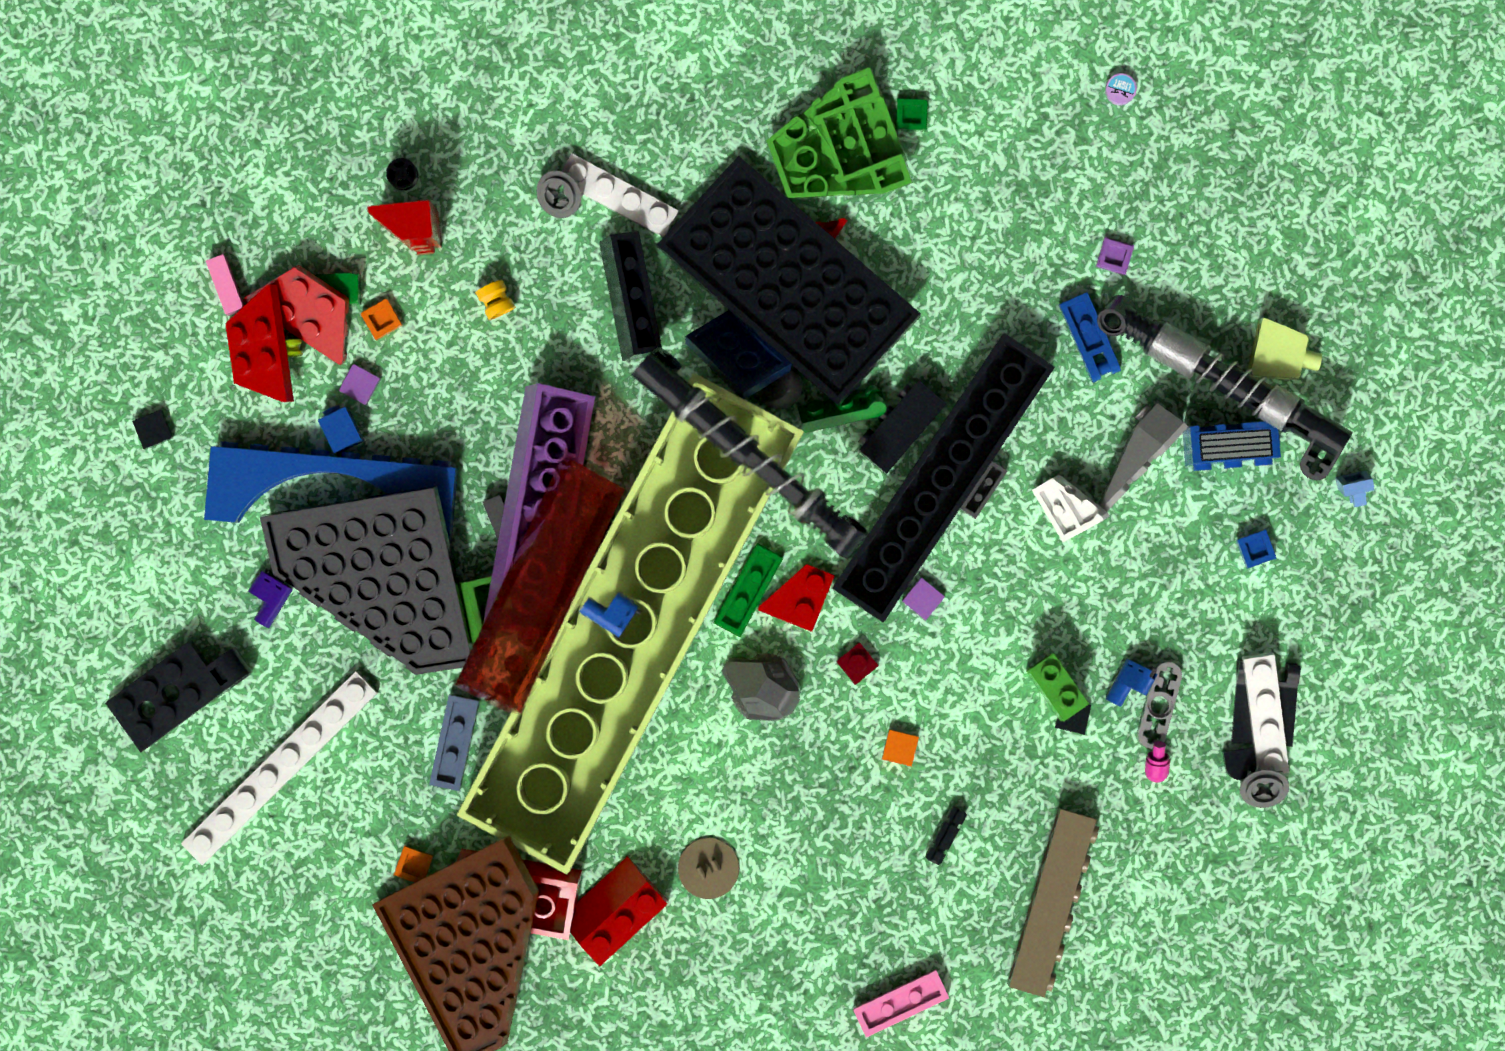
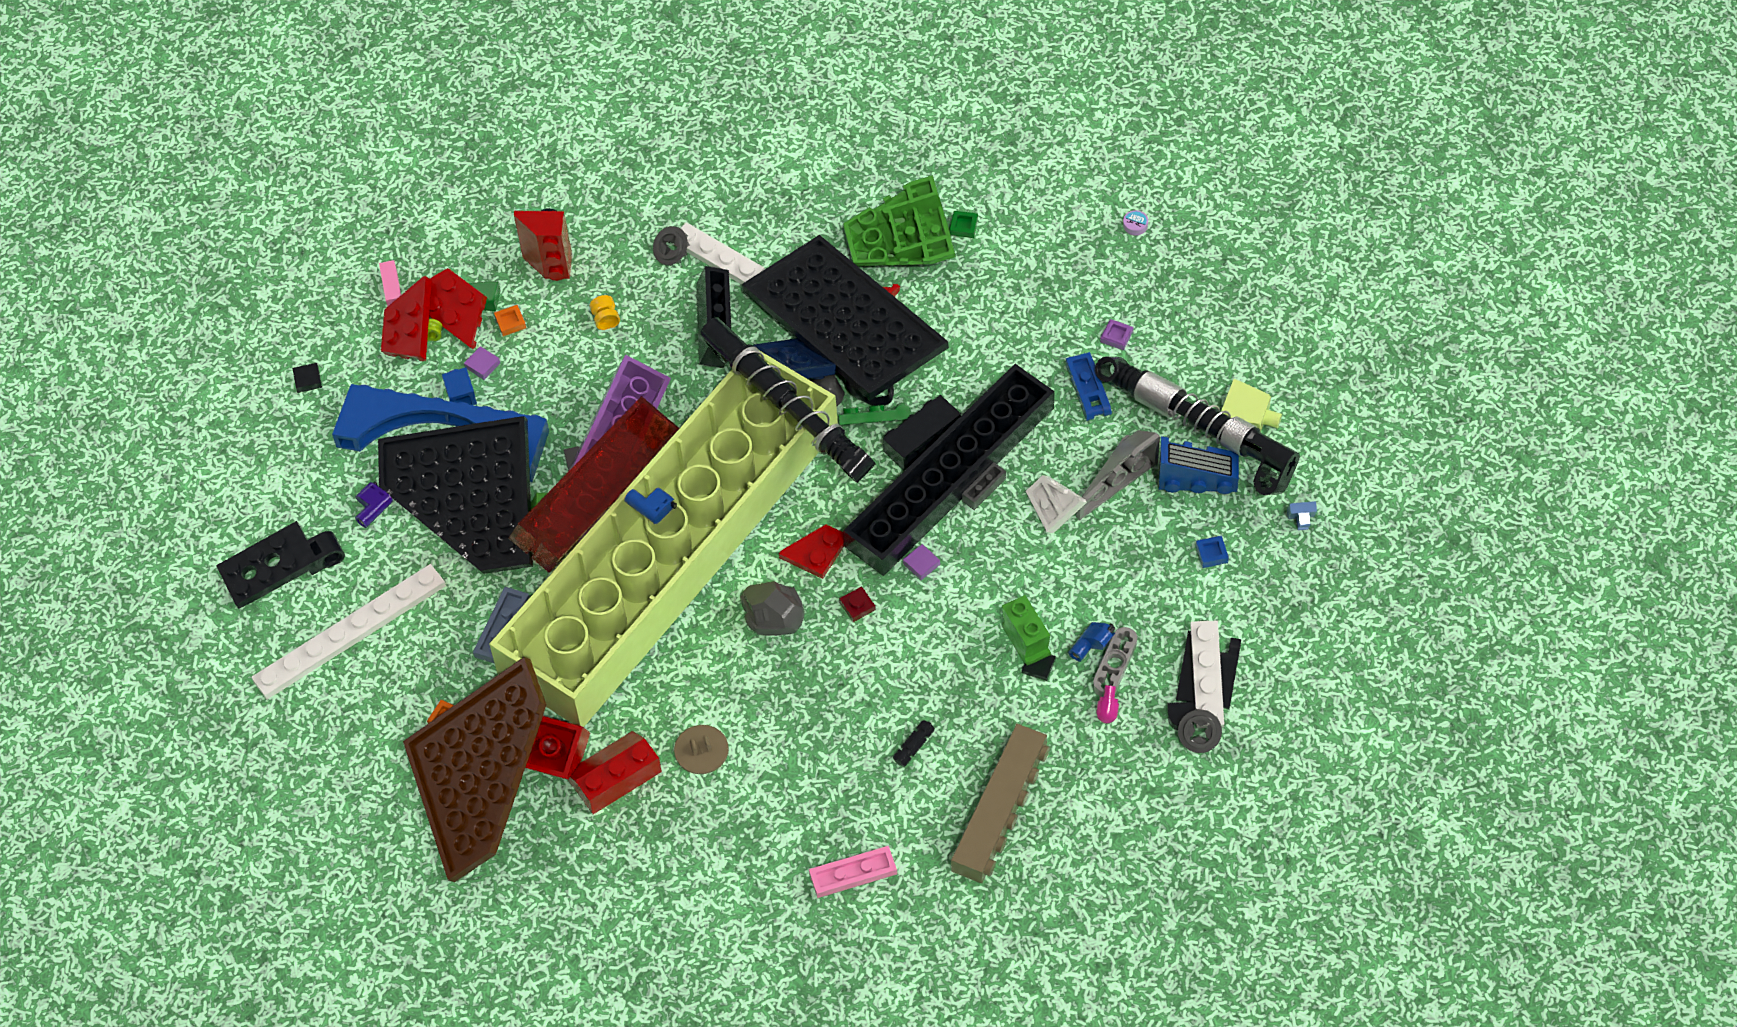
camera: 10 degrees right, 30 degrees down
green tile [714,543,784,637] -> none
orange tile [882,729,919,767] -> none

